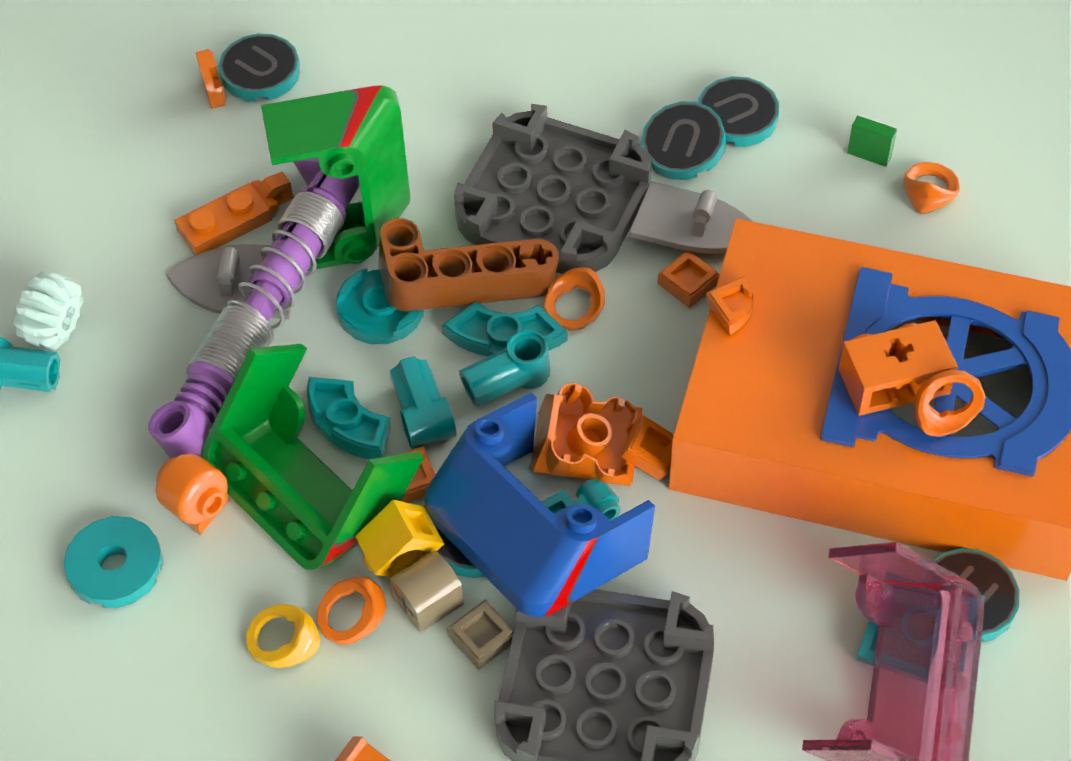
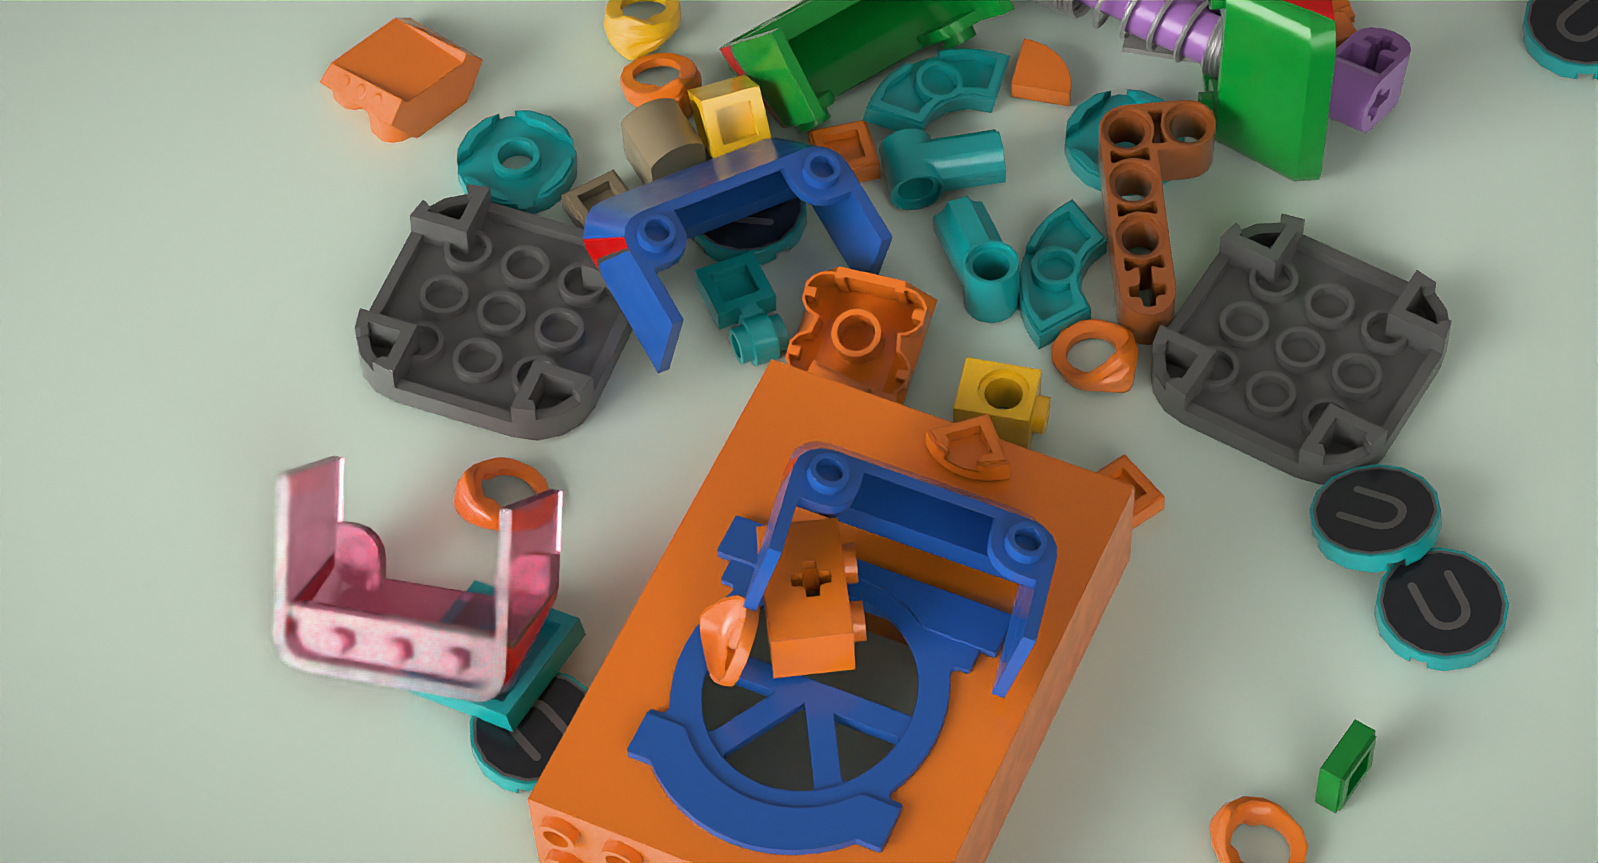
camera: 100 degrees right, 0 degrees up
light grey shield [629,181,752,253] -> none
none -> orange piece [454,457,551,531]
none -> teal tile [457,110,577,214]
none -> blue windscreen [743,441,1057,698]
none -> yellow brick [953,357,1051,449]
none -> orange tile [1011,38,1071,107]

